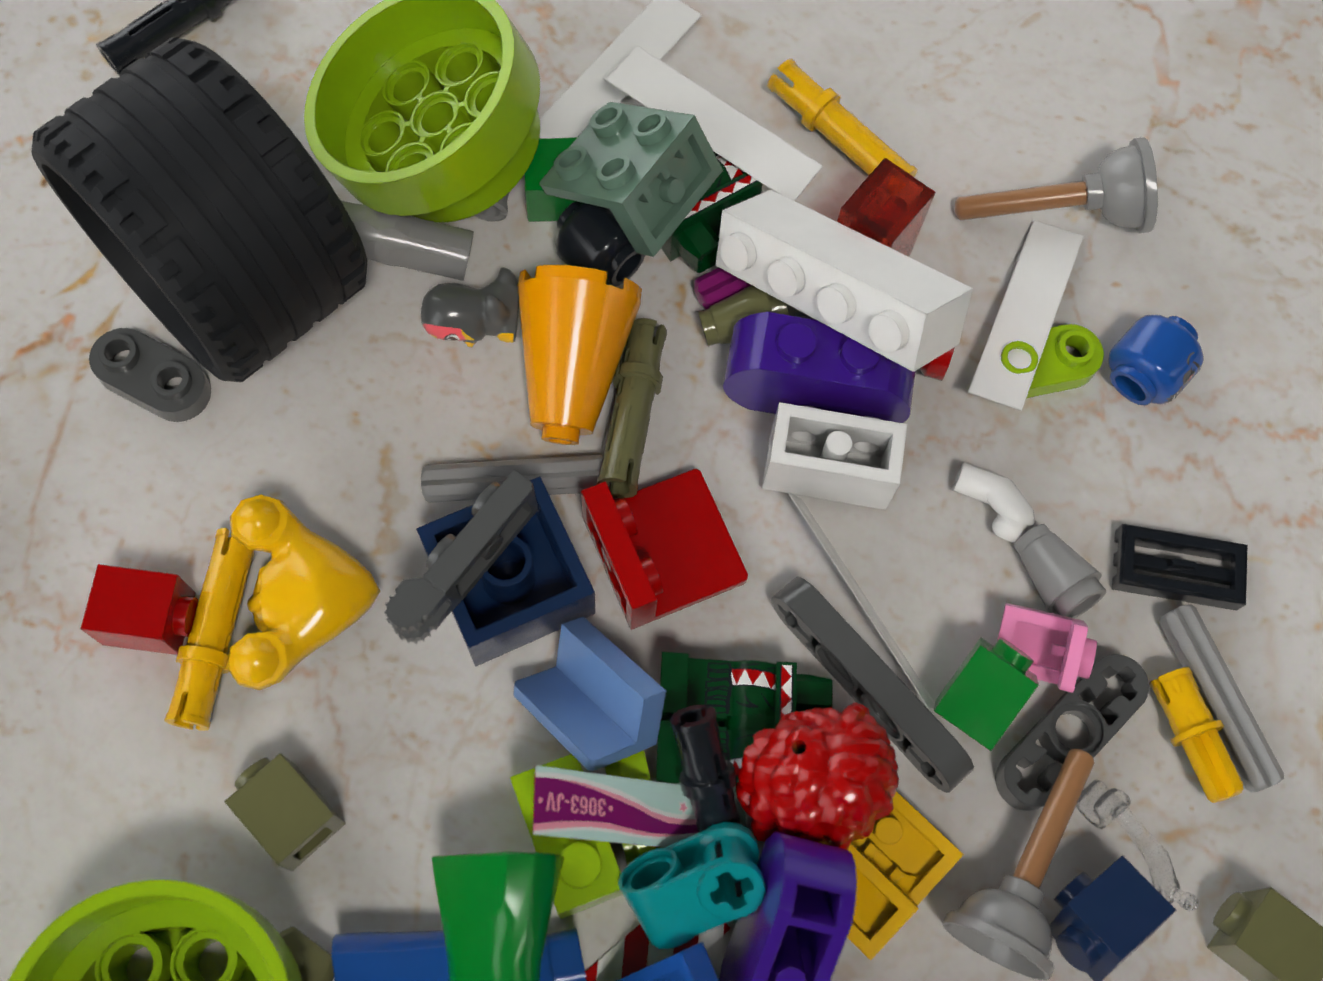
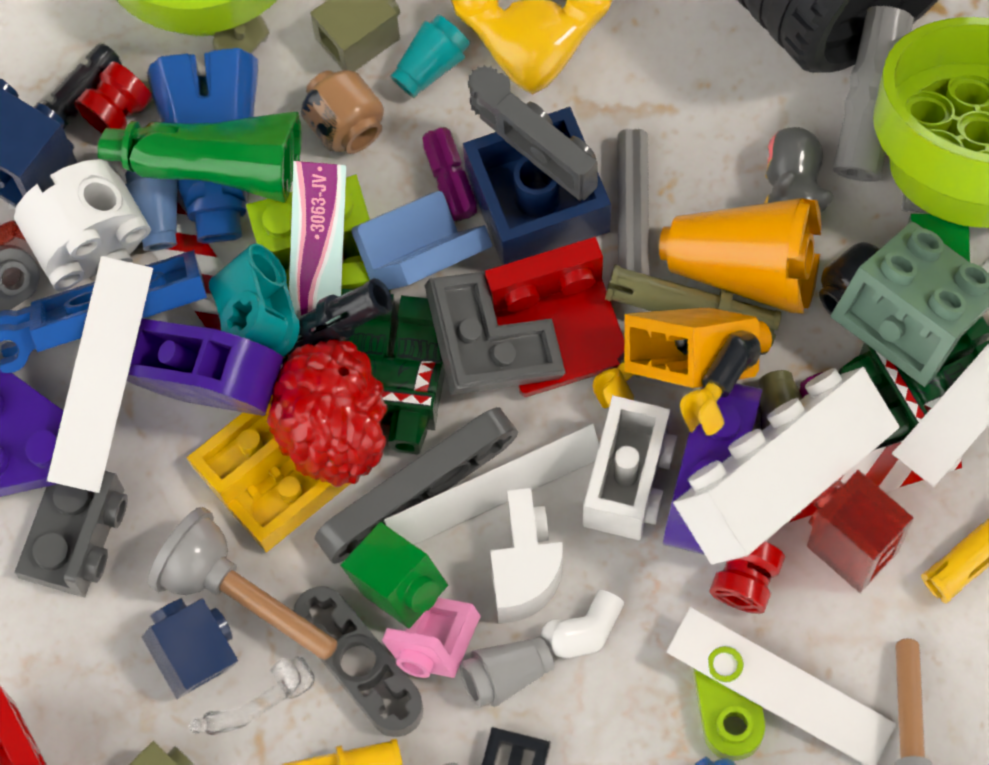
camera: 105 degrees right, 0 degrees up
none -> medium nougat head [301,70,384,154]
none -> teal cone [390,14,470,98]
none -> magenta piece [422,127,477,222]
none -> dark grey tile [424,271,565,395]
none -> white brick [490,488,563,624]
none -> light orange torso [592,308,772,435]

